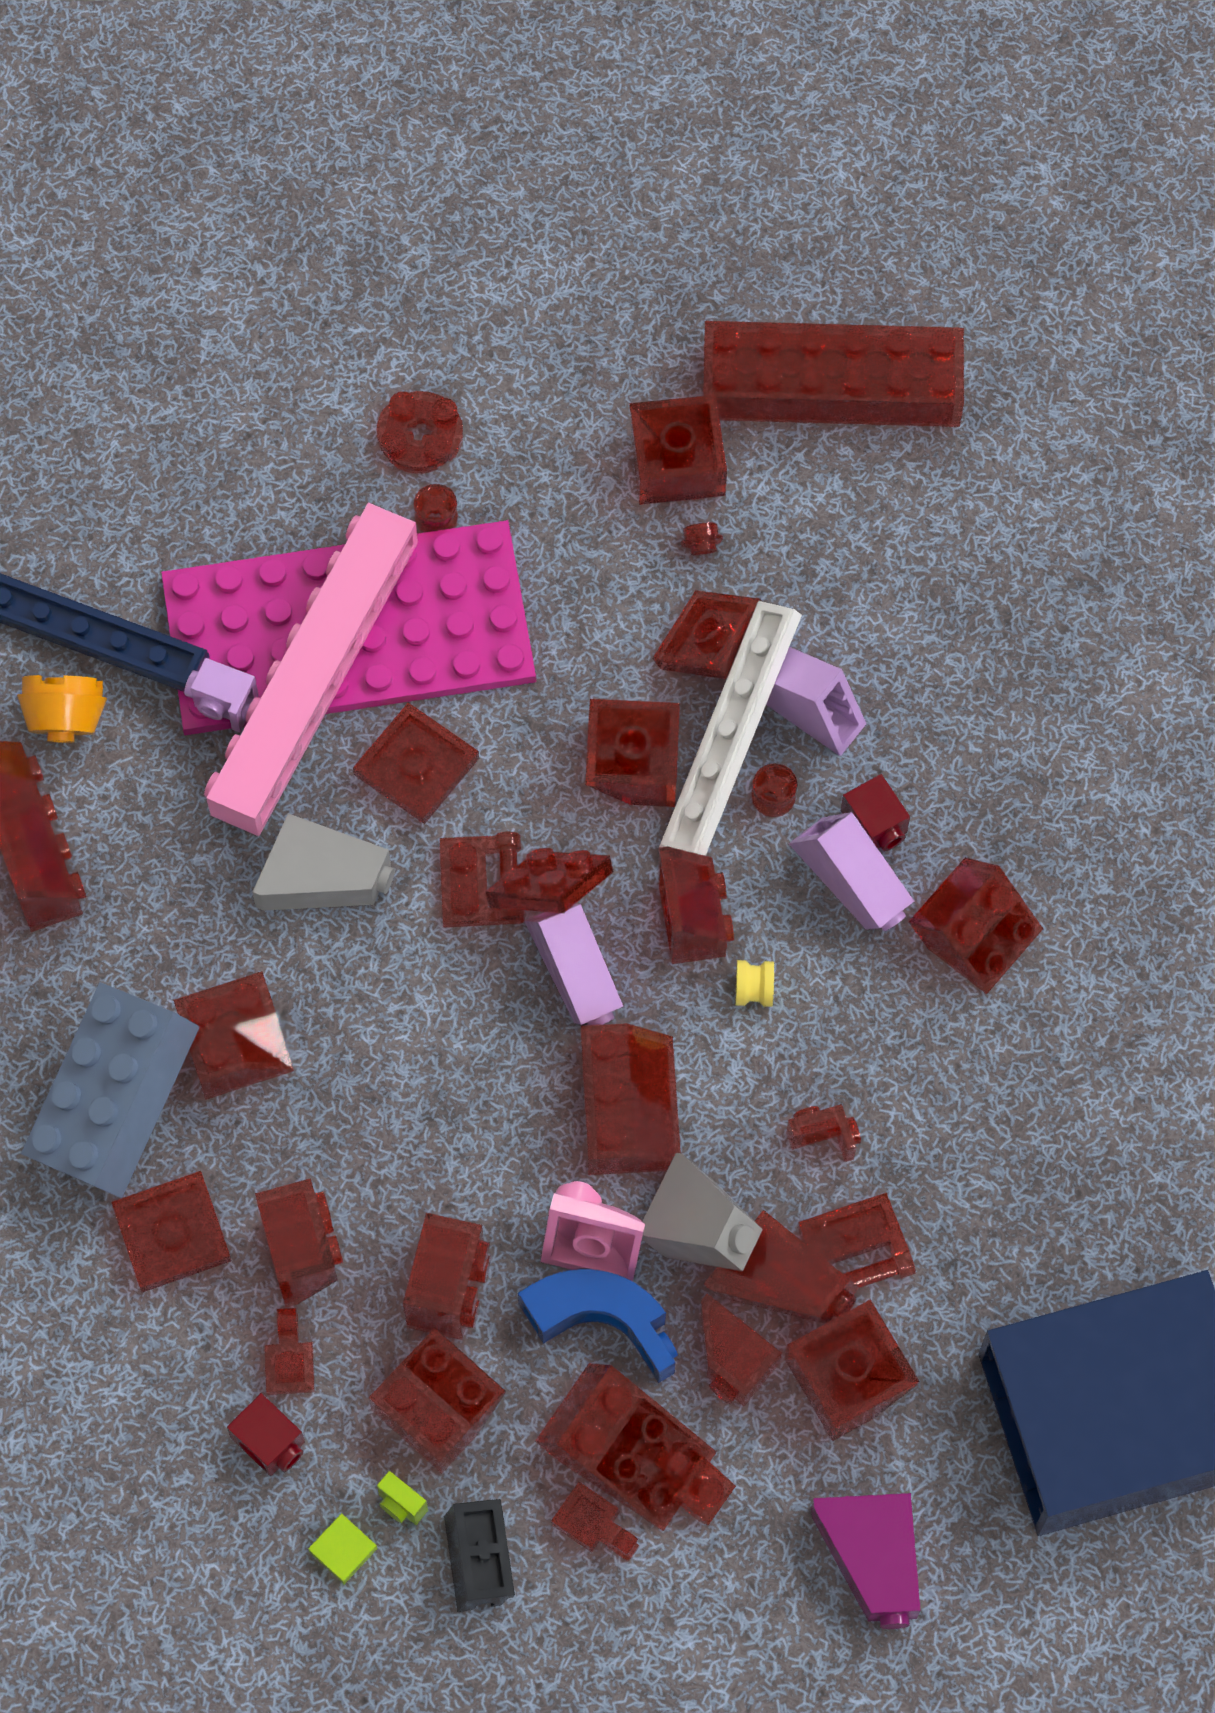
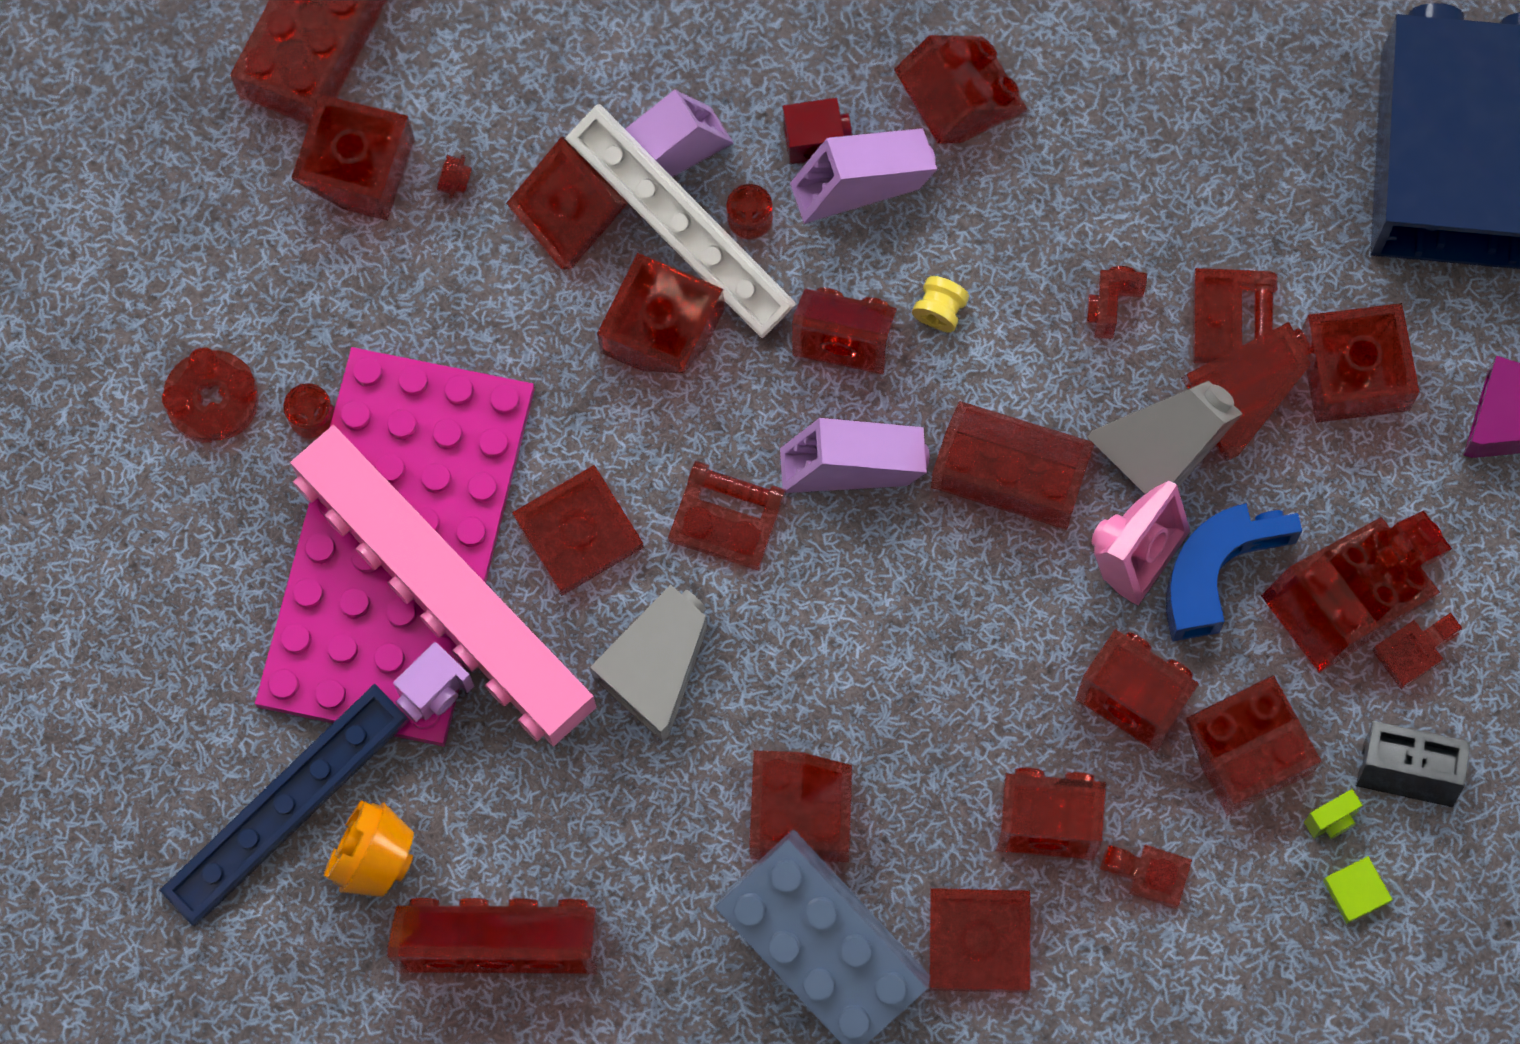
camera: 65 degrees left, 5 degrees up
dark red brick [227,1393,305,1477] -> none
clear red plate [485,848,614,913] -> none
clear red slope [700,1293,782,1406] -> none

